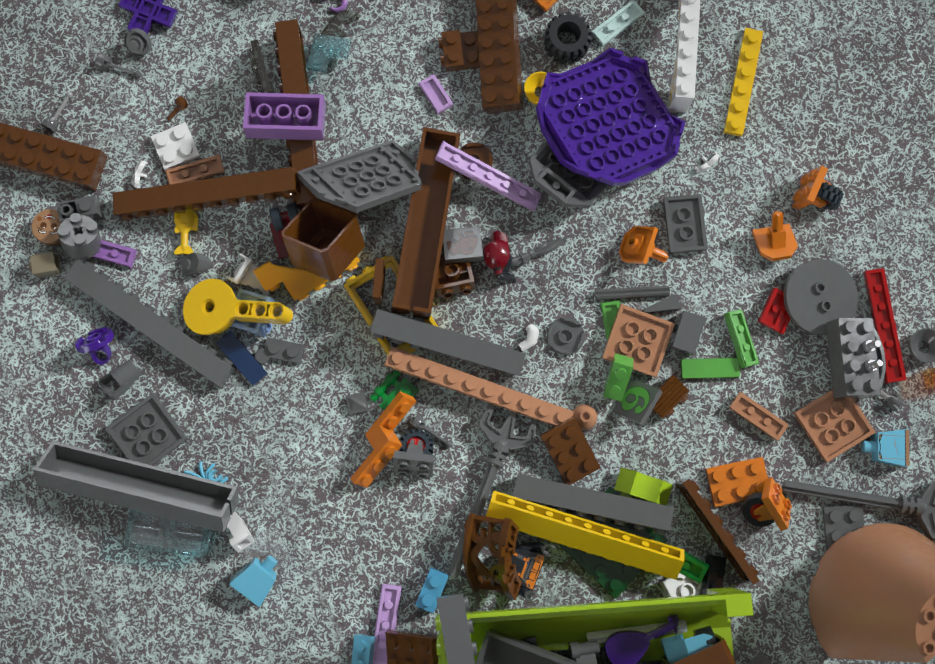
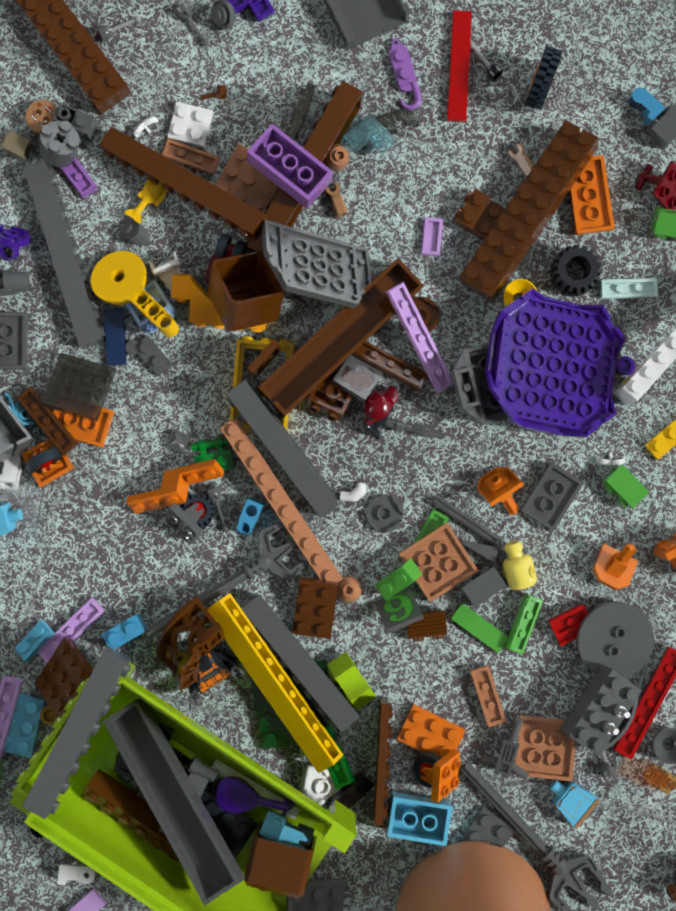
camera: 45 degrees right, 5 degrees up
none -> reddish brown tile [16,386,79,457]
none -> orange plate [21,439,75,488]
none -> clear smoke plate [41,353,117,421]
none -> orange plate [53,395,115,448]
none -> nougat plate [215,144,278,214]
none -> dark azure leg [236,497,265,536]
none -> nougat cone [324,144,349,171]
none -> medium nougat bar [326,183,348,218]
none -> reddish brown tile [352,341,428,391]
none -> medium azure brick [387,791,452,846]
none -> dark grey piece [480,716,529,781]
none -> light yellow piece [502,541,537,590]
none -> bright green brick [602,464,649,508]
none -> dark purple tile [615,356,635,376]

